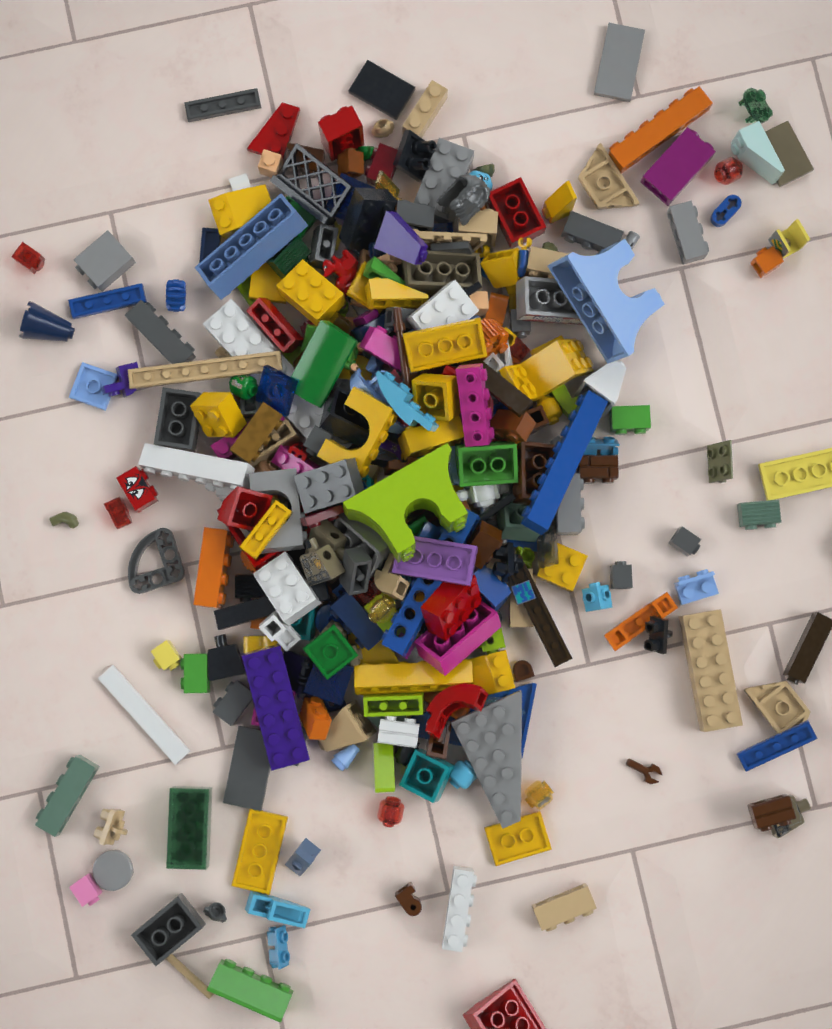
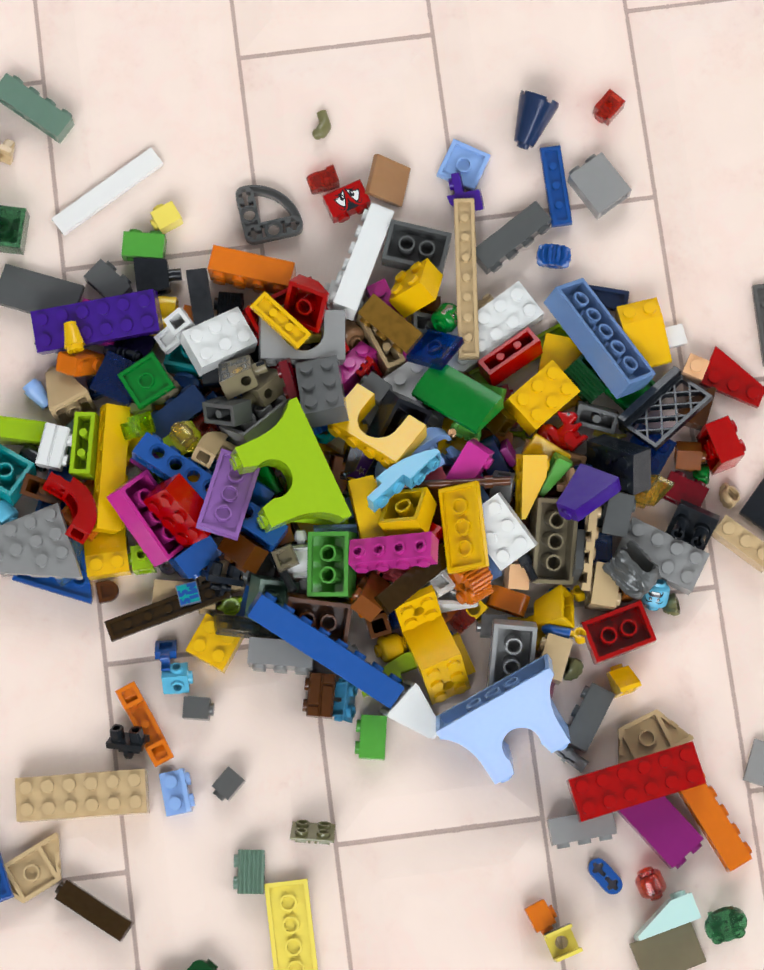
camera: 95 degrees right, 5 degrees down
none -> yellow cone [63,321,85,354]
none -> clear neon green brick [120,411,156,440]
none -> blue plate [154,640,177,671]
none -> dark tan tile [271,543,300,573]
none -> medium nougat tile [365,154,411,207]
none -> red brick [566,741,706,823]

